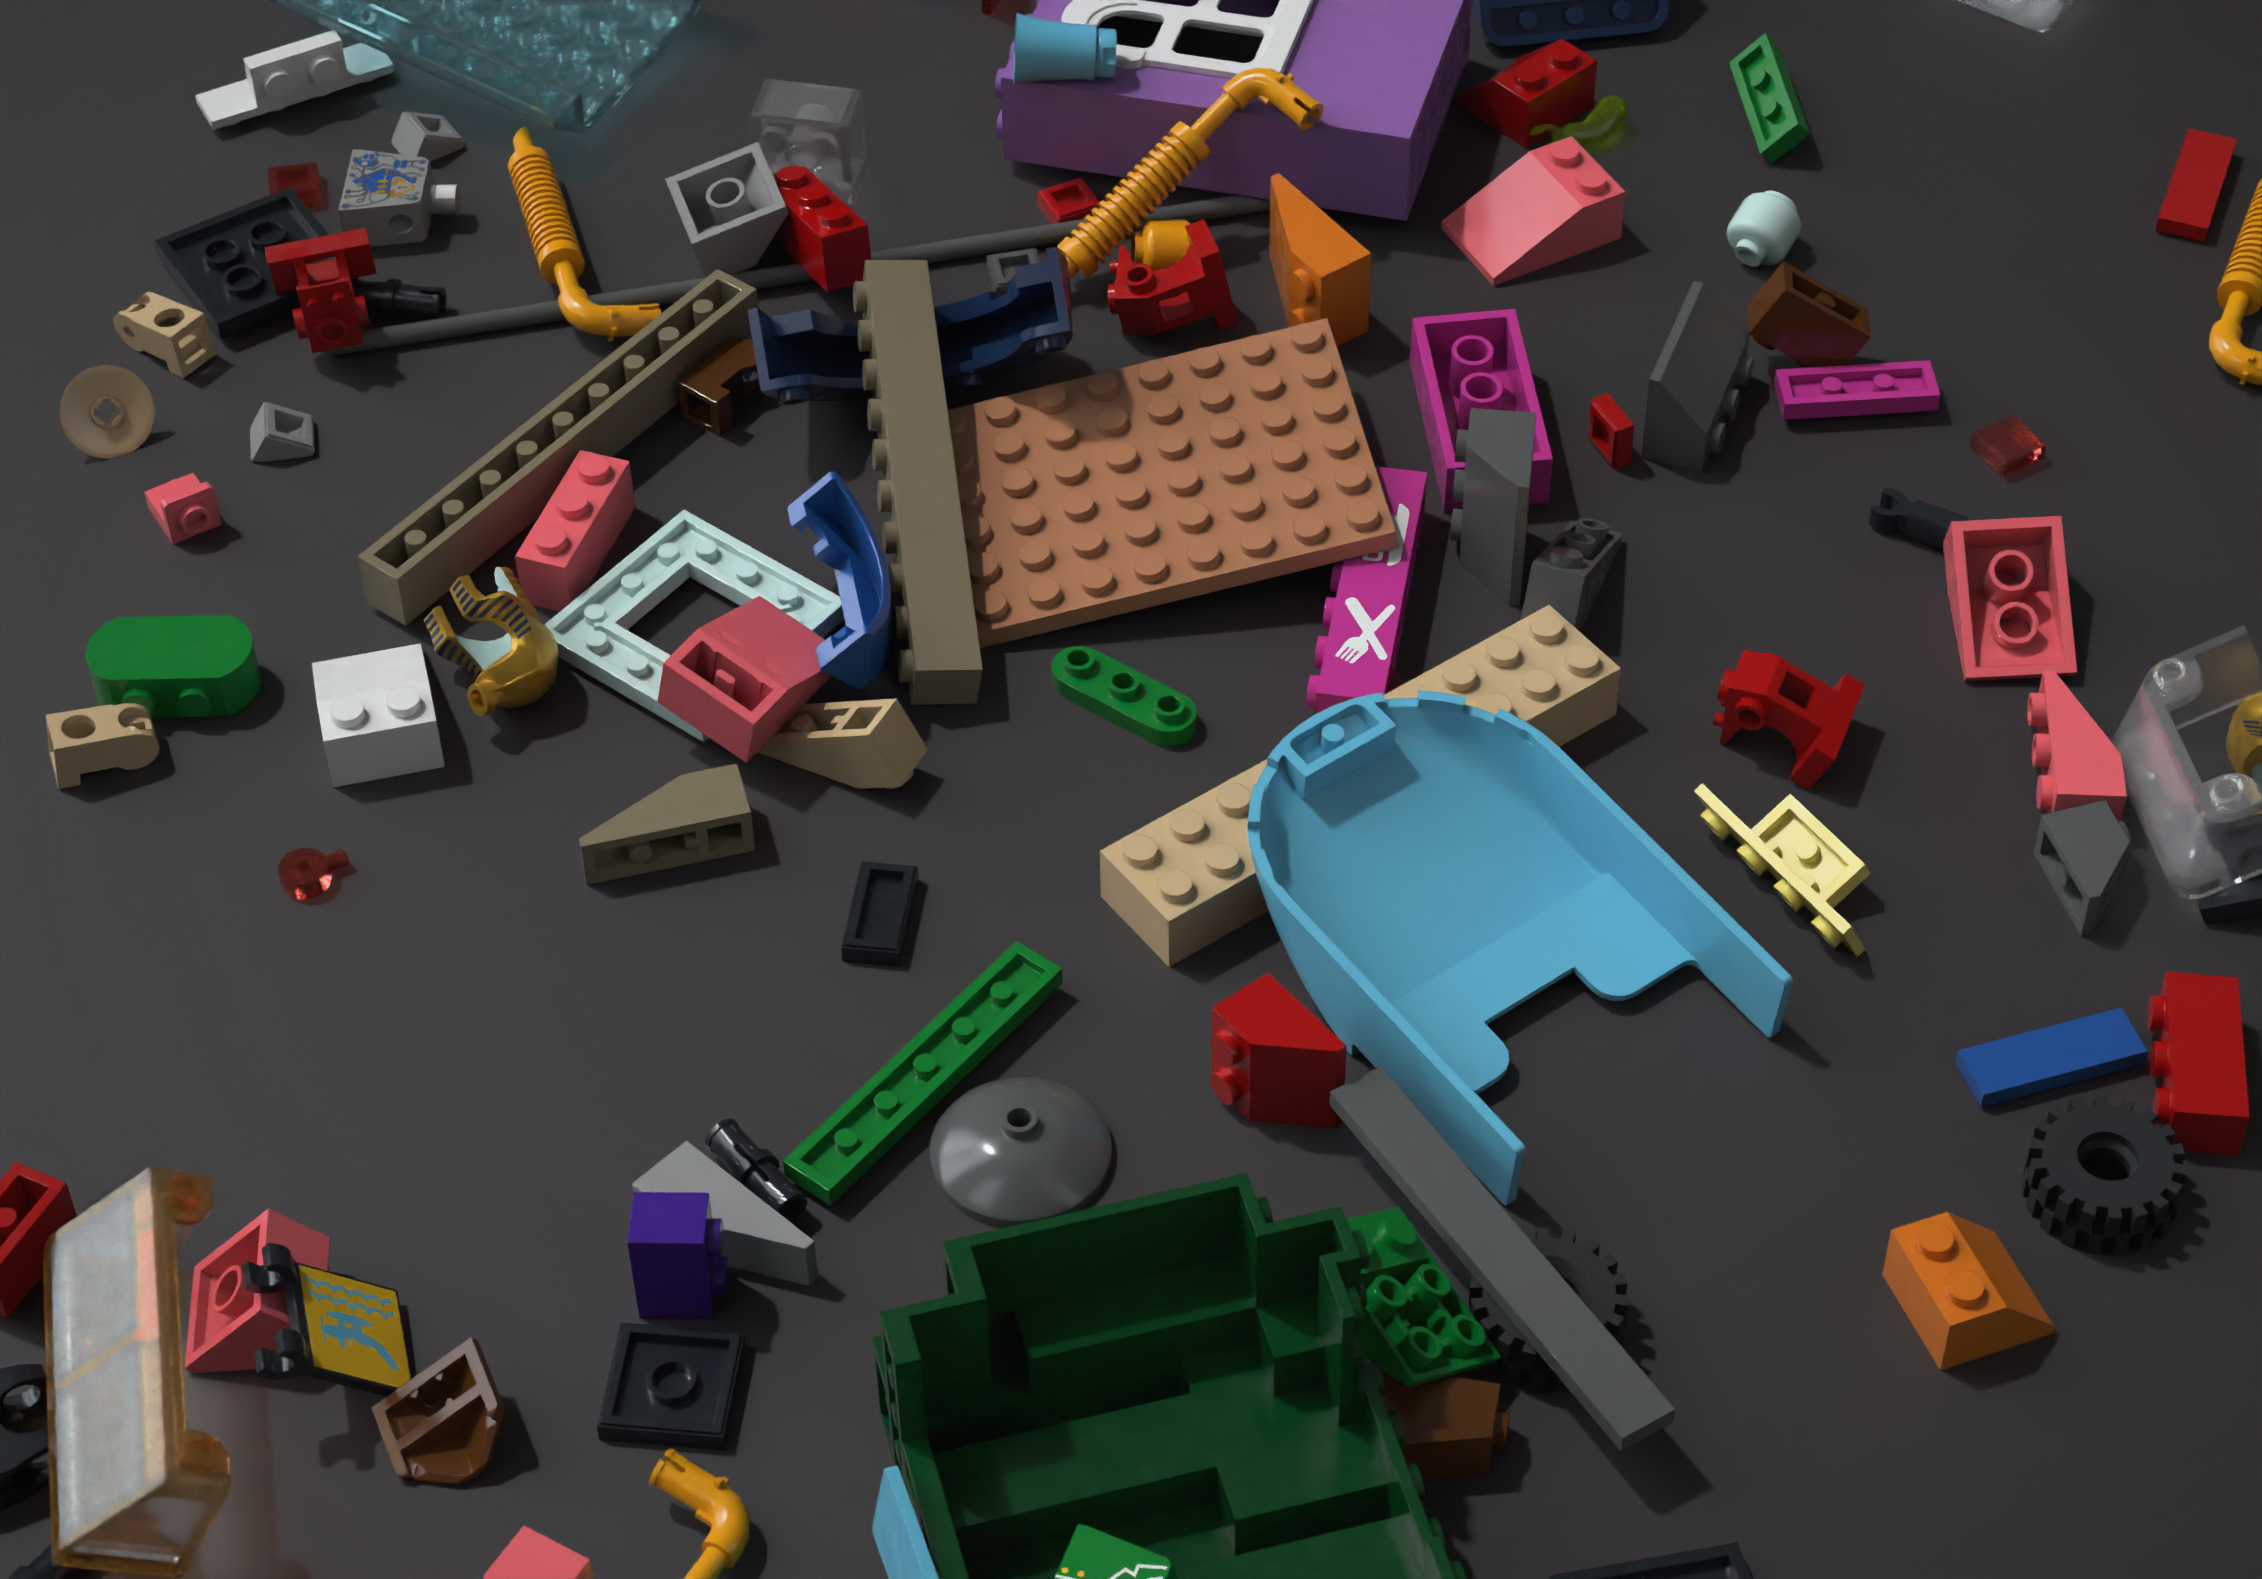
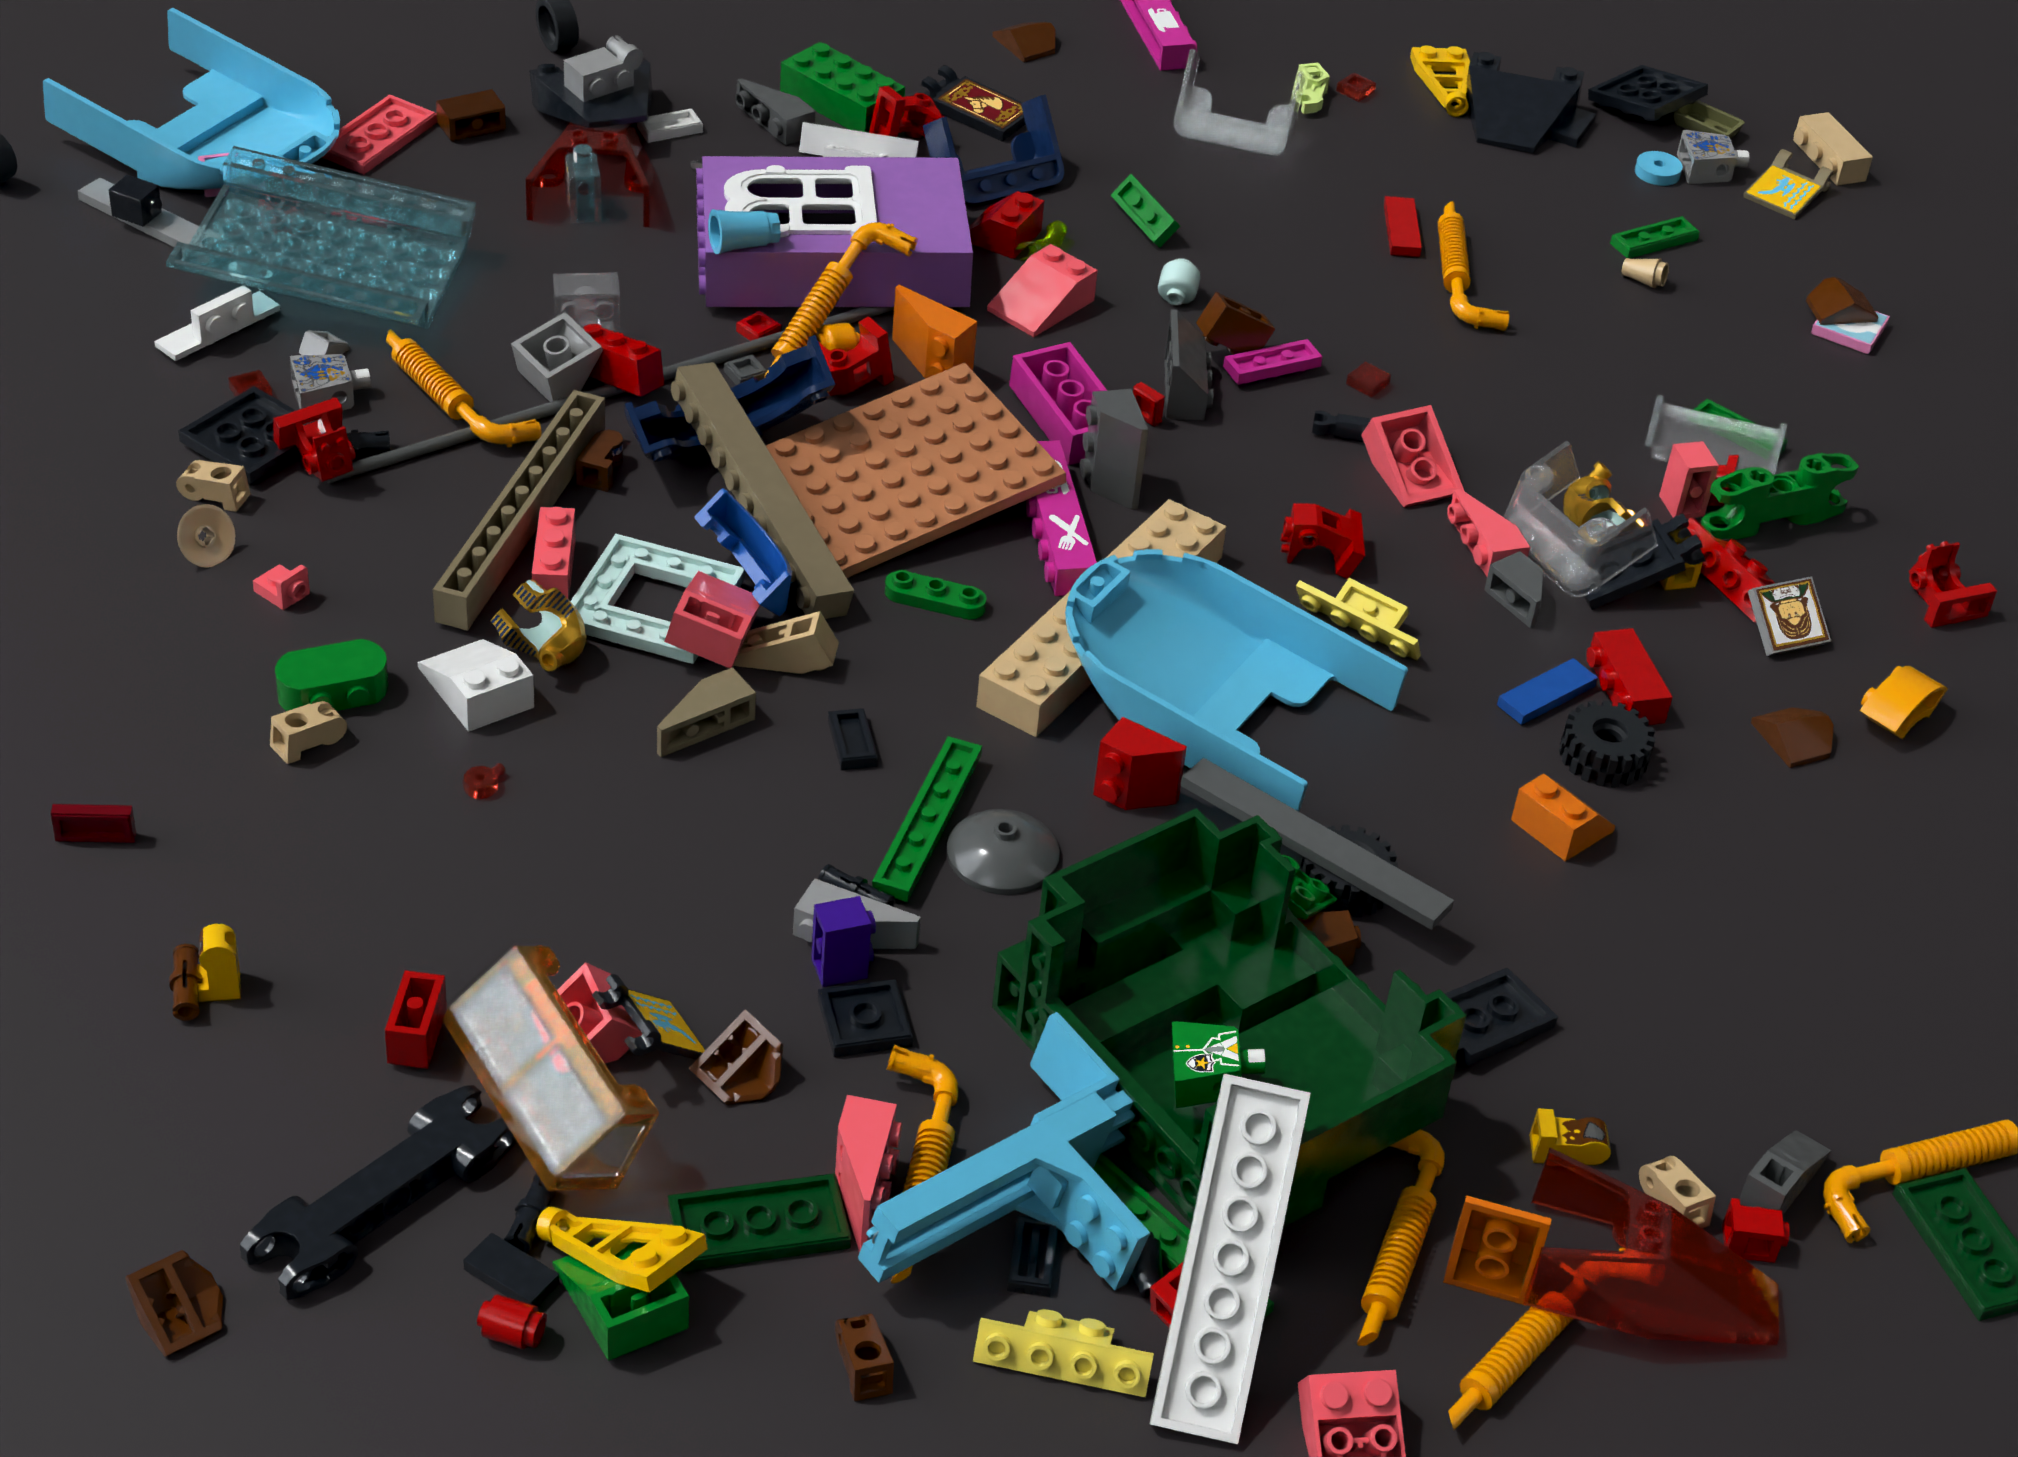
camera: 25 degrees left, 5 degrees down
light grey slope [250,402,315,462] -> none
dark grey slope [1521,518,1623,631] -> none

